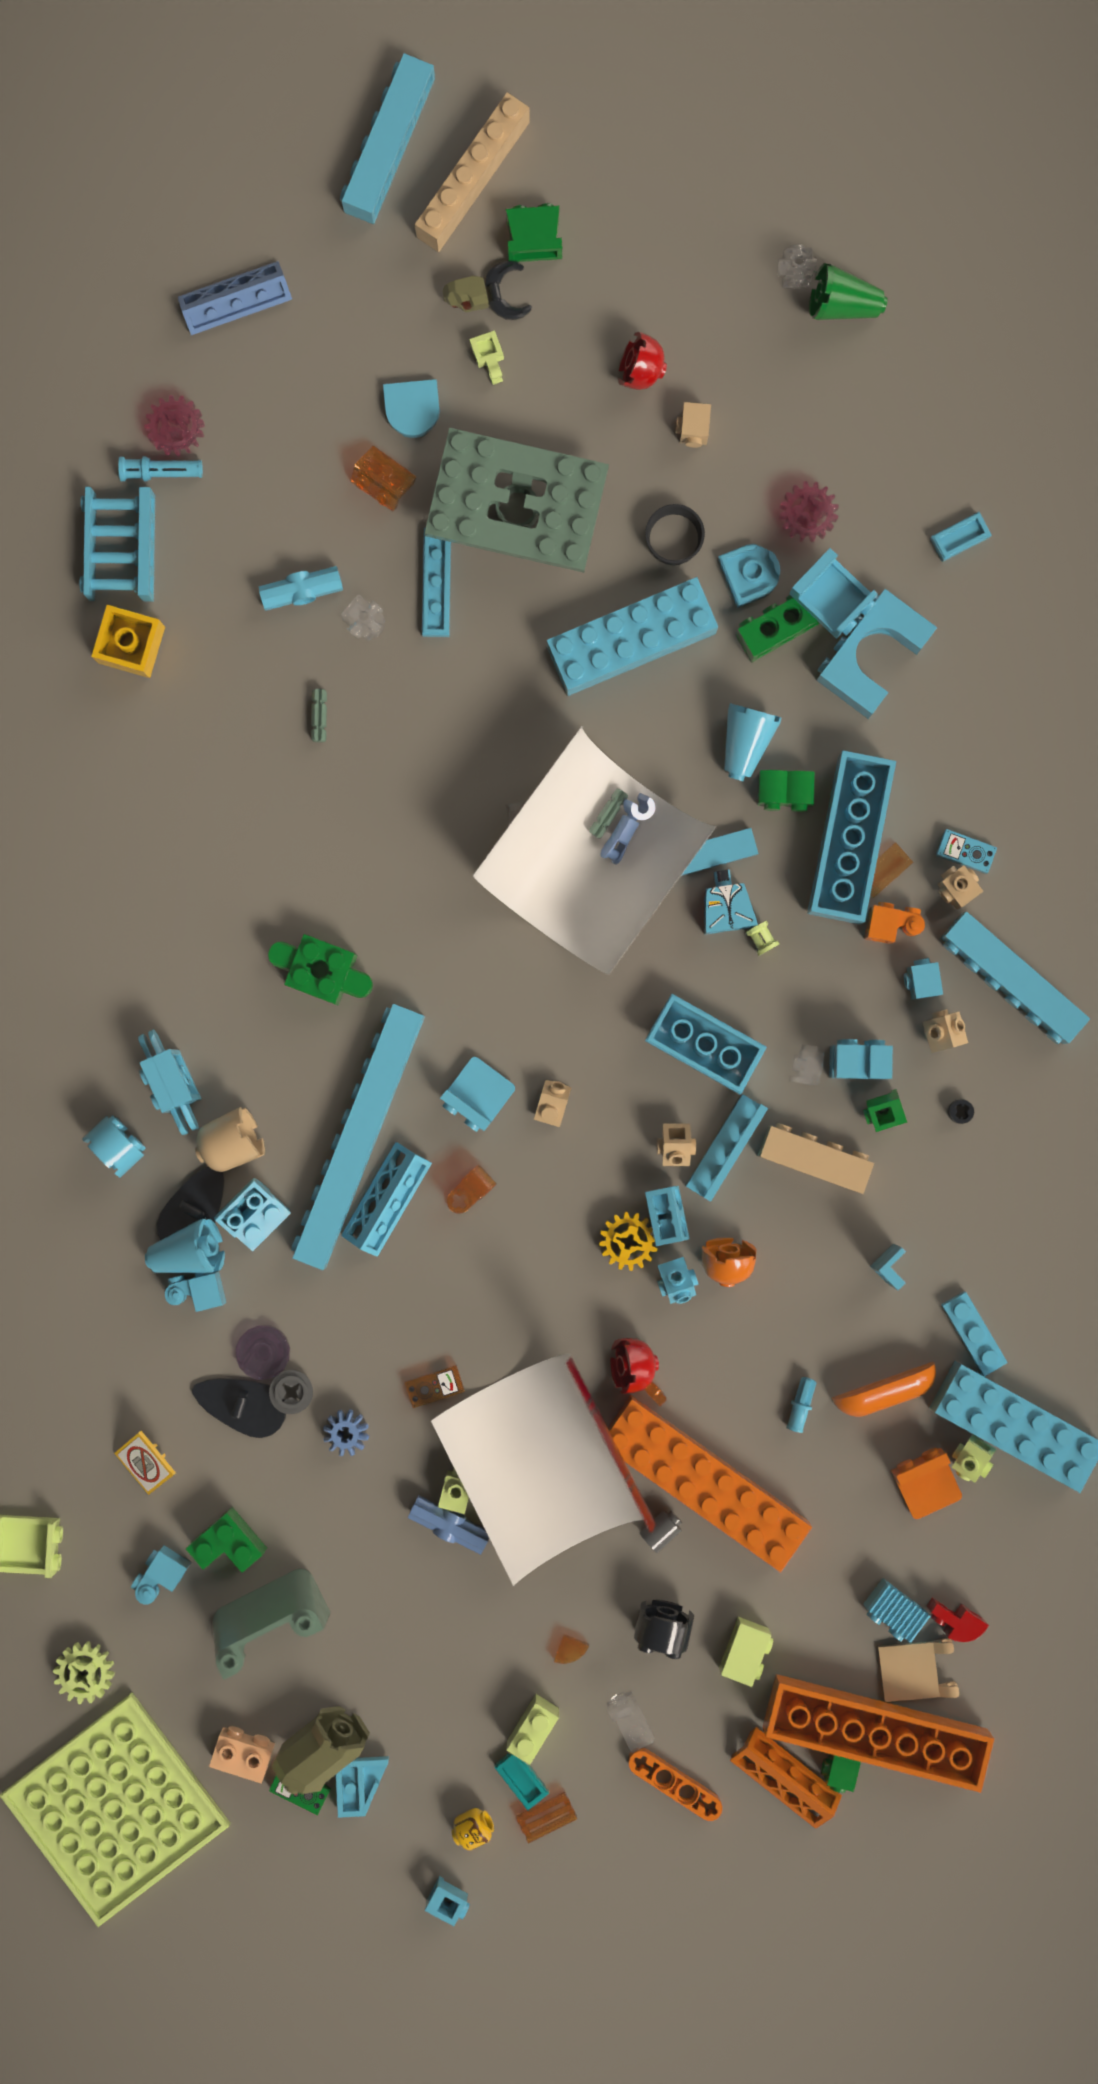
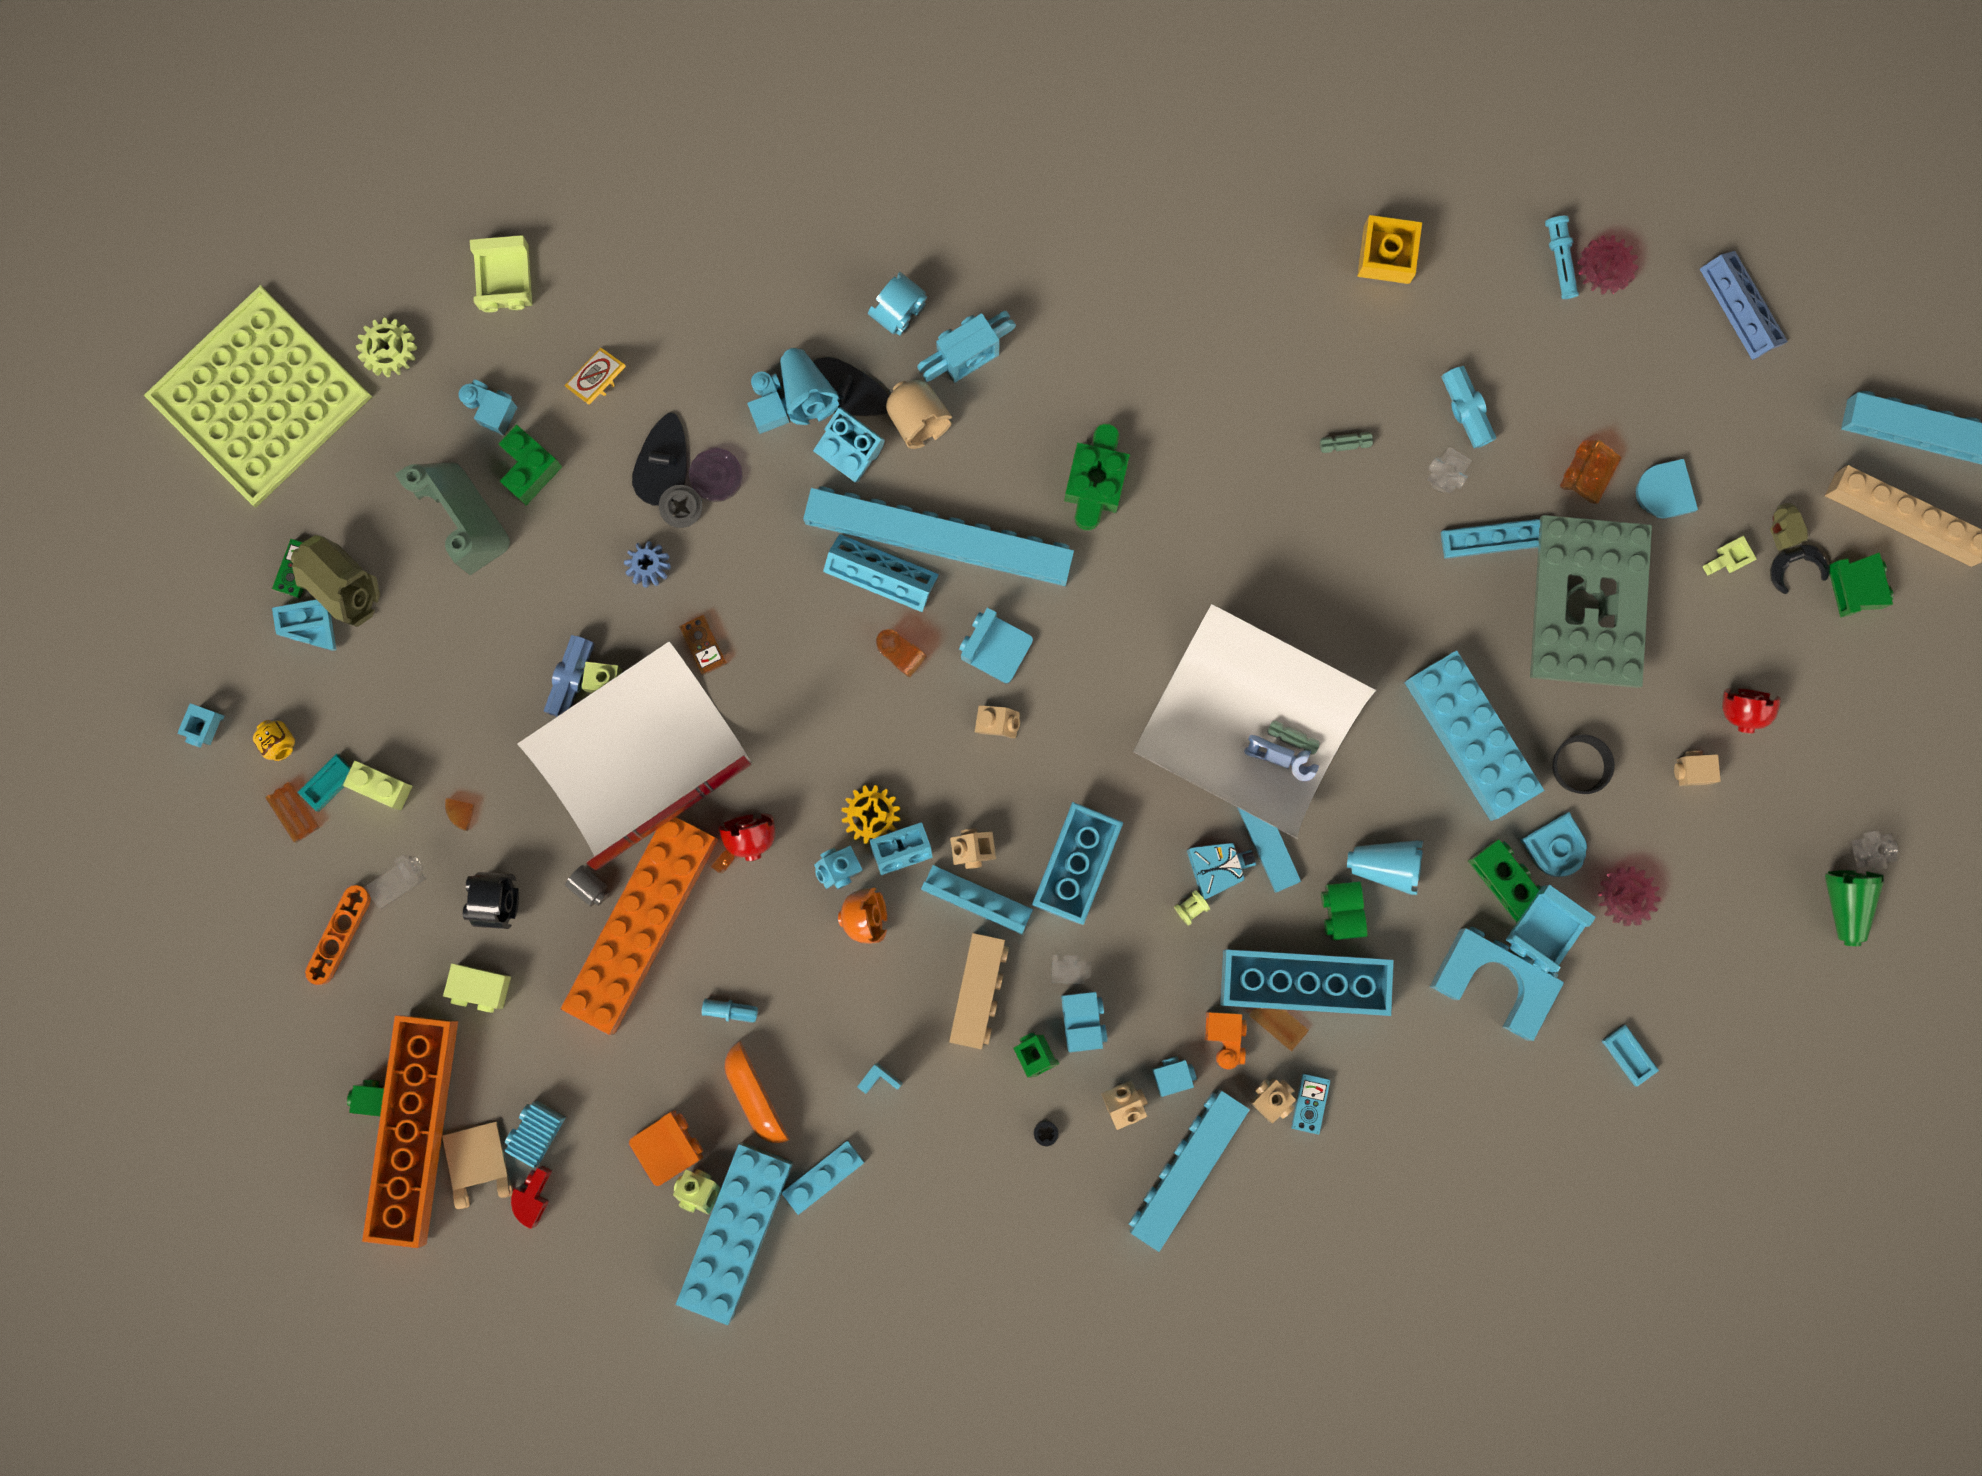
camera: 80 degrees right, 5 degrees down
medium azure fence [79,487,155,602] -> none
light nougat brick [209,1726,275,1784] -> none
orange fence [730,1727,842,1829] -> none

